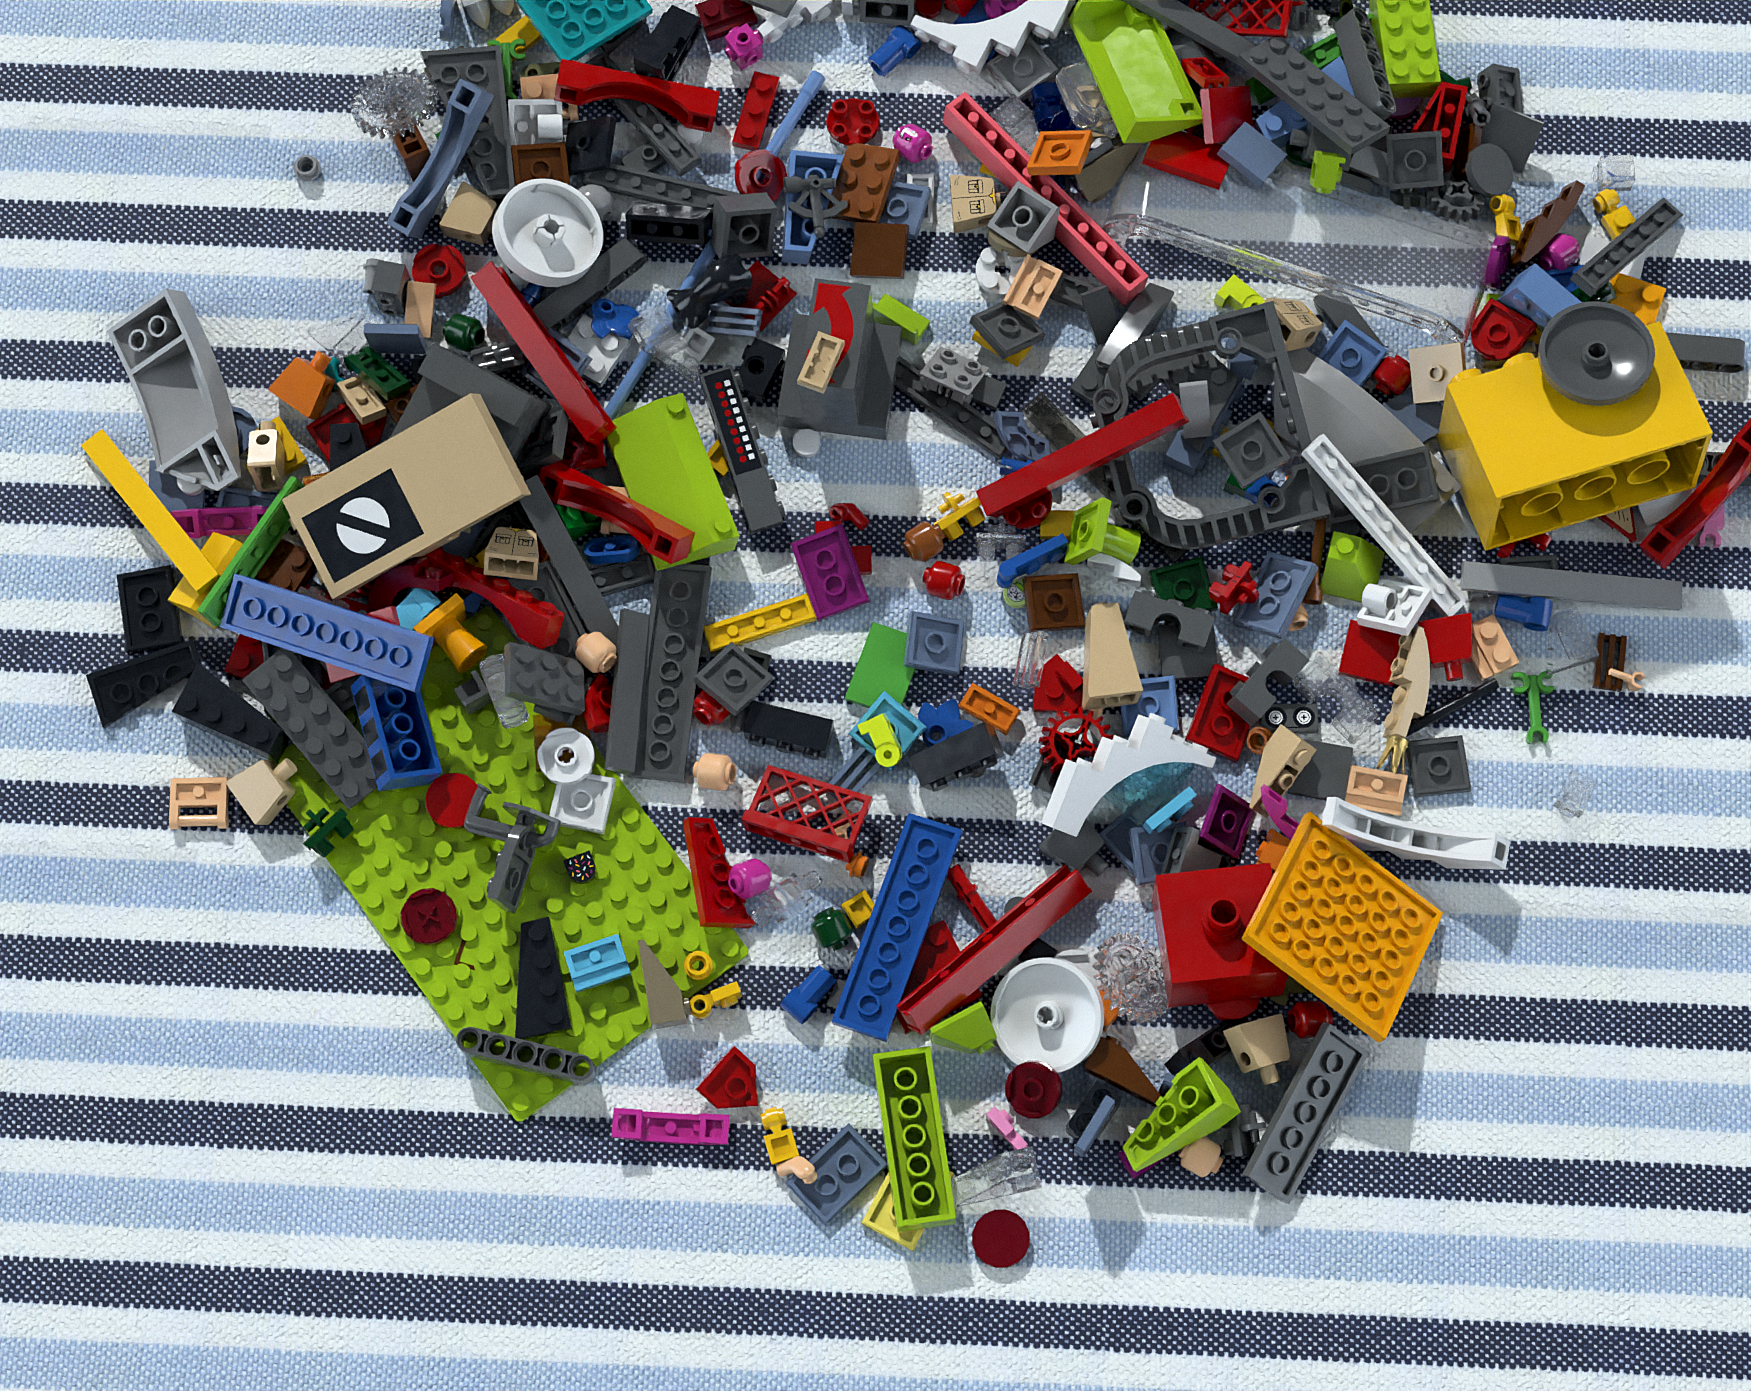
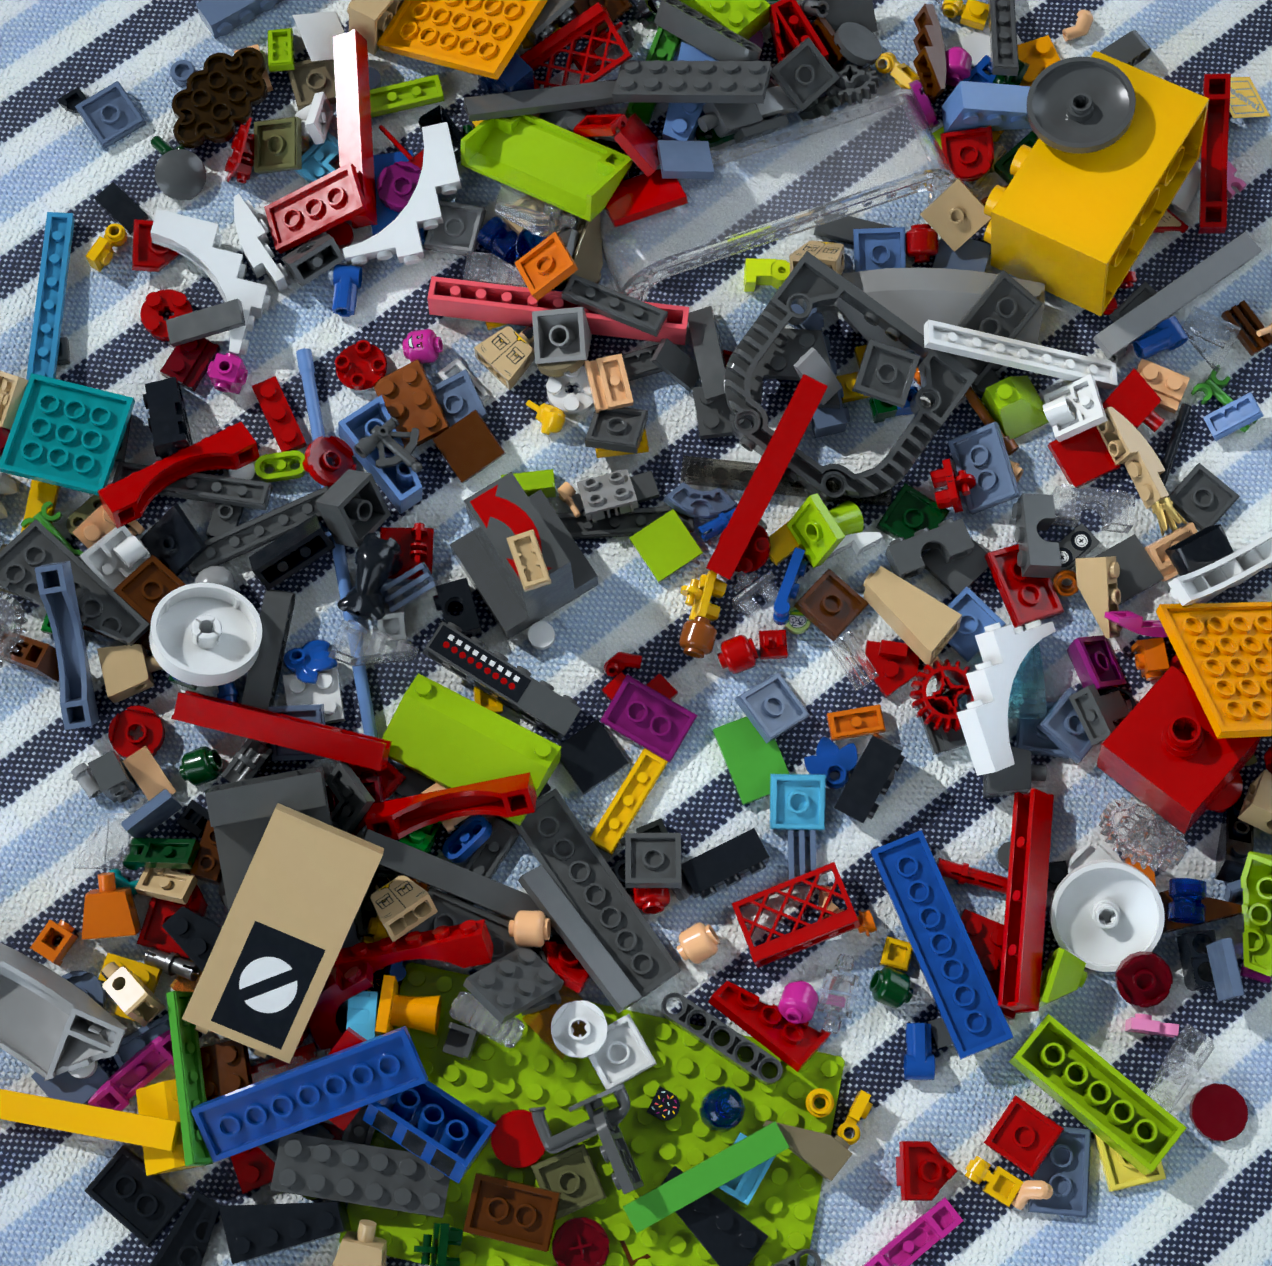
camera: 45 degrees left, 0 degrees up
neon yellow leg [857,713,903,767] -> none
medium azure plate [1142,786,1196,834] -> none
lime brick [1309,150,1346,194] -> none
none -> orange brick [30,919,78,966]
none -> flat silver pin [144,947,201,981]
none -> lime plate [255,450,307,483]
none -> reddish brown plate [463,1173,561,1252]
none -> yellow piece [526,400,565,435]
none -> olive tile [531,1143,607,1220]
none -> light nougat hand [557,482,581,518]
none -> black tile [559,719,629,795]
none -> dark grey tile [561,274,668,337]
none -> bright green tile [623,1121,789,1233]
none -> lime tile [629,509,703,583]
none -> dark grey beam [661,993,783,1085]
none -> hair [699,1086,746,1133]
none -> red tile [758,630,788,660]
none -> red tile [984,1095,1064,1177]
none -> light nougat arm [1062,9,1093,41]
none -> black piece [1165,525,1234,576]
none -> clear blue wheel [1167,878,1207,924]
none -> medium blue plate [1203,392,1264,441]

